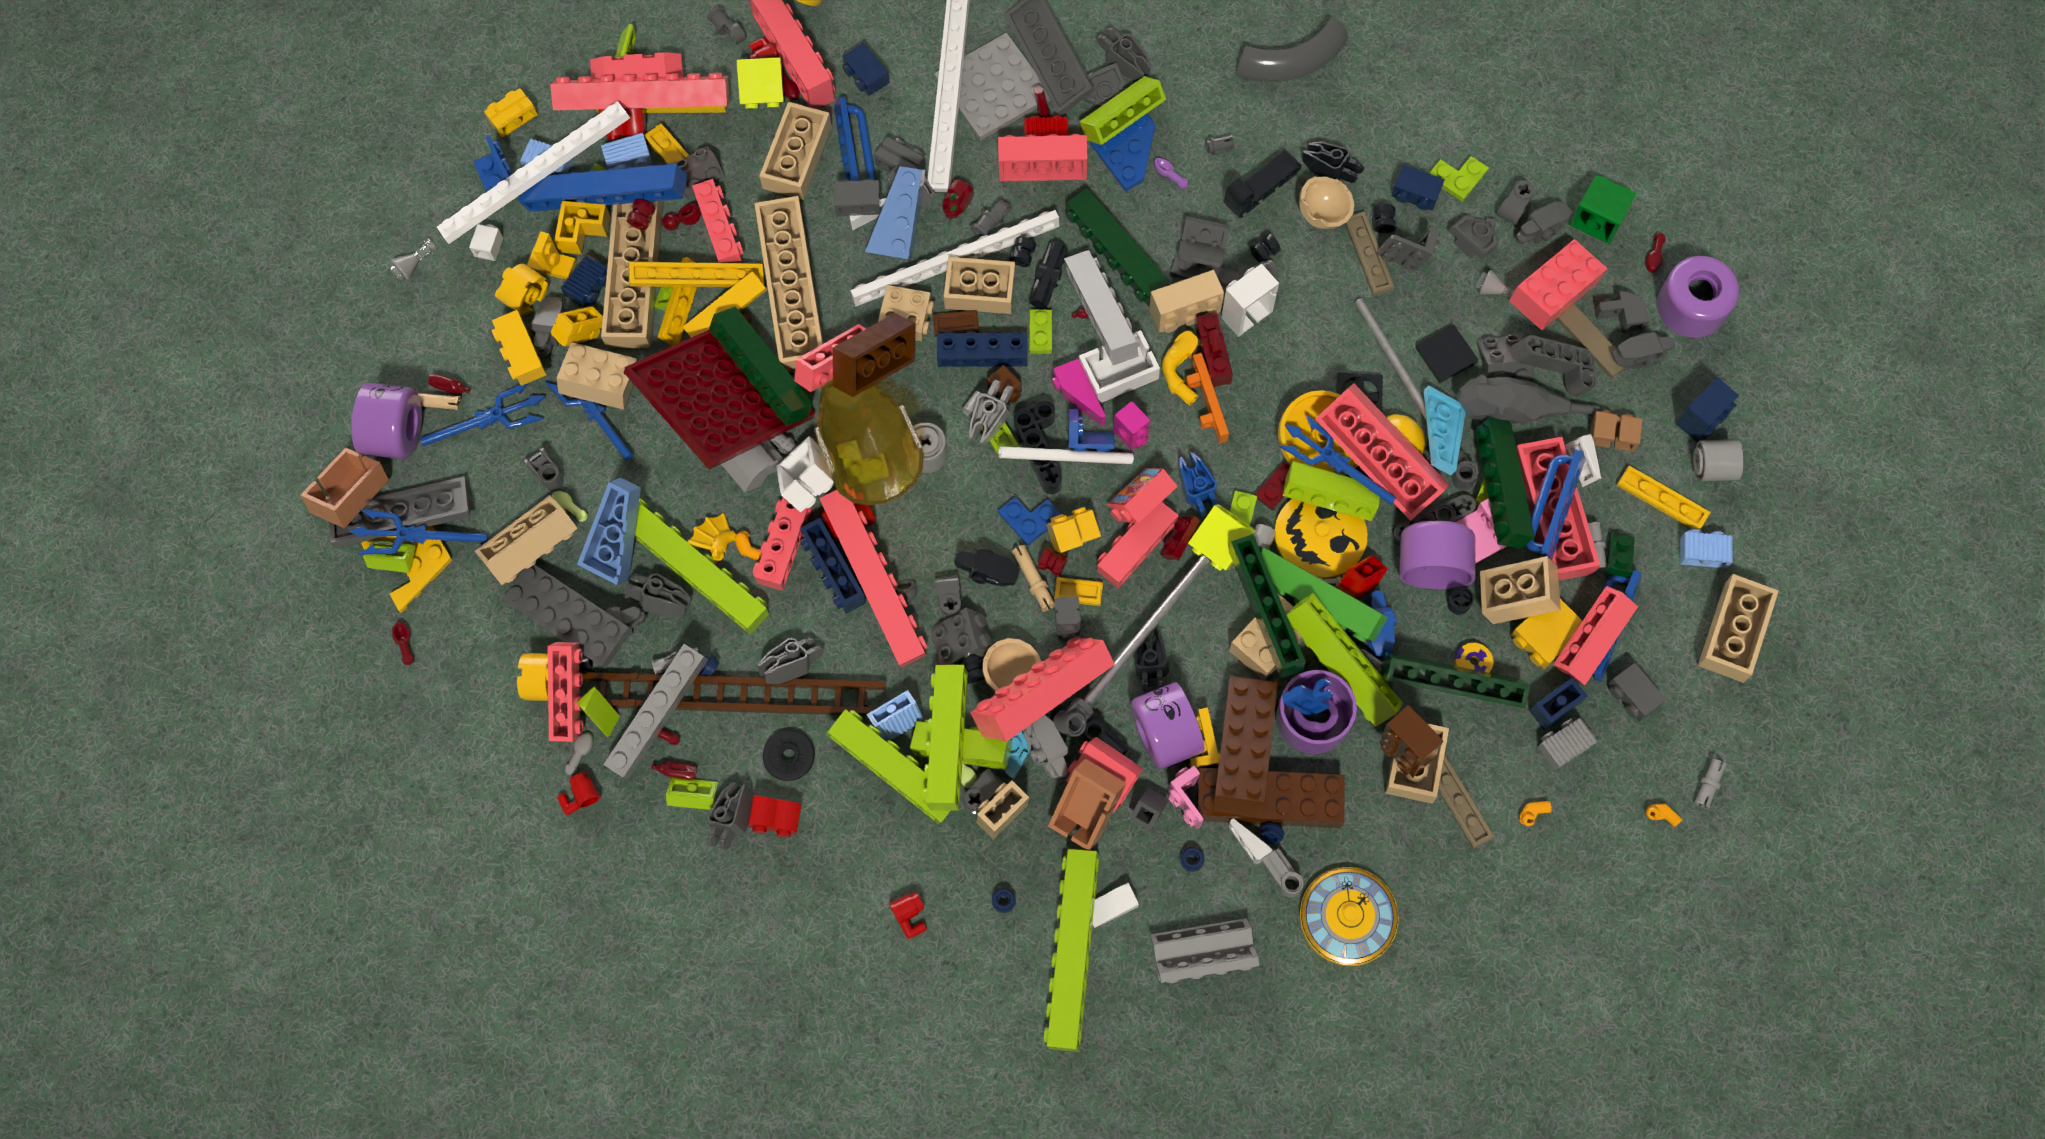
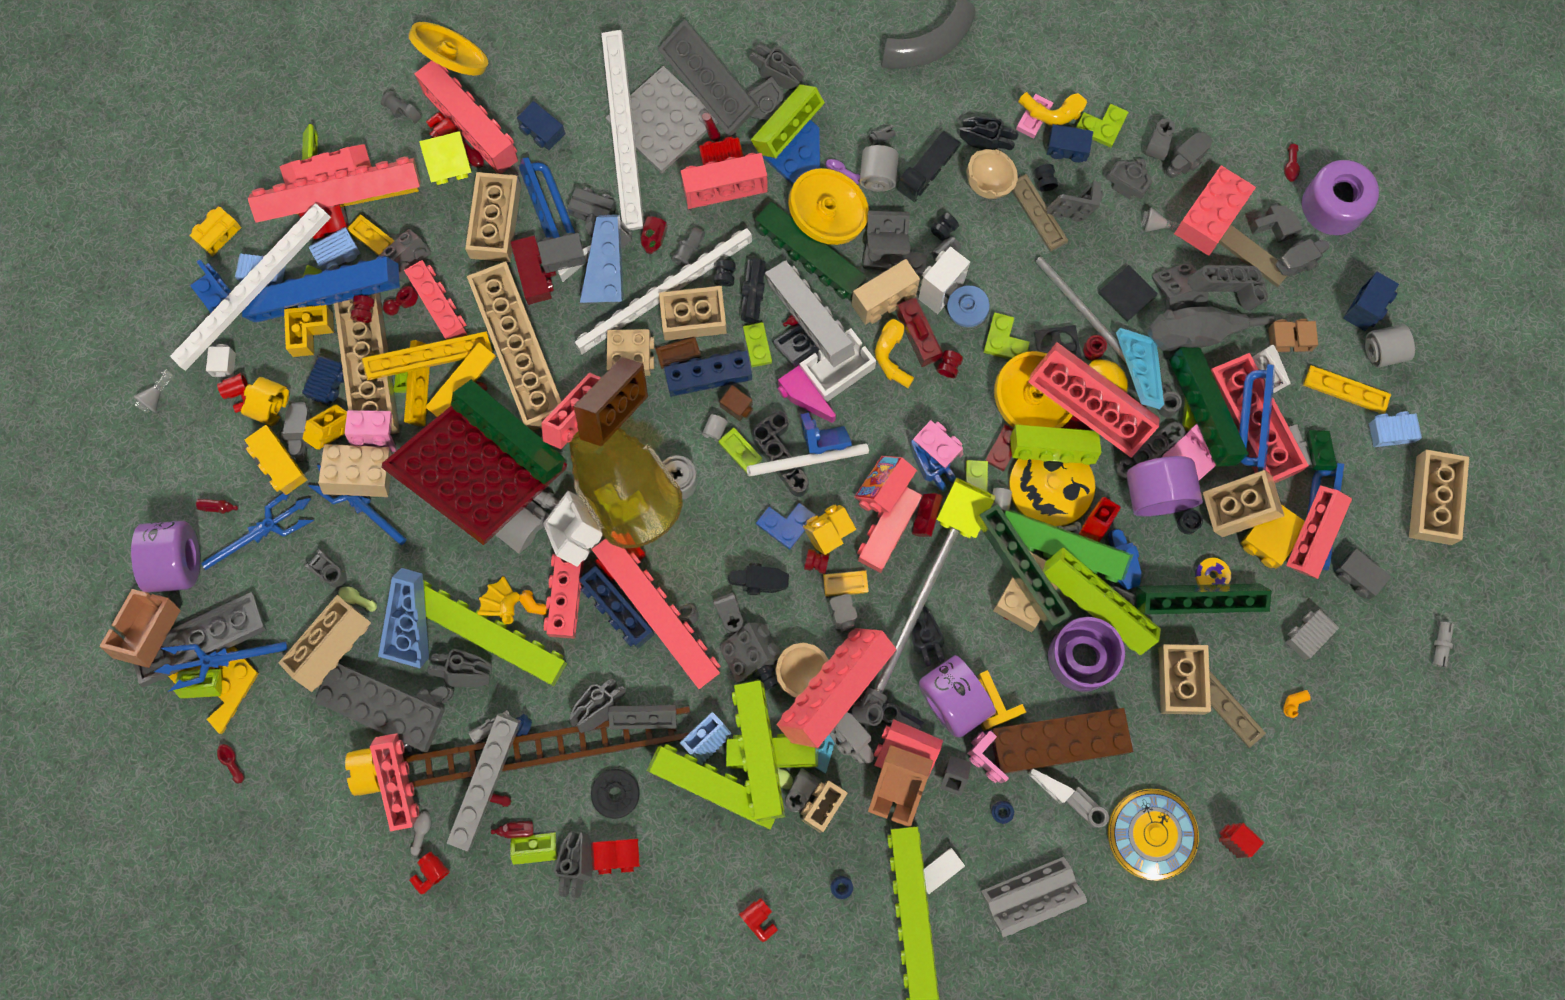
camera: 15 degrees left, 5 degrees up
tan pin [416,391,461,410] -> none
yellow bracket [527,231,577,280] -> none
lime slope [576,687,620,738] -> none
light grey hinge [969,380,1013,445] -> none
tan pin [1012,545,1055,612] -> none
dark pink brick [1113,401,1150,451] -> none
orange hinge [1186,353,1229,444] -> none
reddish brown brick [1213,676,1278,818] -> none
dark blue plate [1261,822,1285,845] -> none
blue piece [1279,414,1396,505] -> none
blue plate [1282,679,1334,717] -> none
reddish brown brick [1379,705,1443,778] -> none
dark blue brick [1530,677,1588,730] -> none
green slope [1569,174,1637,245] -> none
light orange arm [1646,804,1683,828] -> none
none -> red piece [217,373,248,413]
none -> bright pink bracket [345,410,396,452]
none -> dark red piece [511,235,556,305]
none -> dark grey plate [608,705,677,729]
none -> black tile [772,324,819,368]
none -> yellow dish [788,168,869,245]
none -> light grey piece [860,145,899,192]
none -> bright pink bracket [913,420,963,469]
none -> dark red wheel [937,350,964,379]
none -> medium blue piece [947,286,989,330]
none -> lime plate [983,312,1030,360]
none -> bright pink plate [1016,94,1053,139]
none -> yellow piece [1018,92,1087,126]
none -> dark red wheel [1083,335,1107,361]
none -> red brick [1219,823,1264,858]

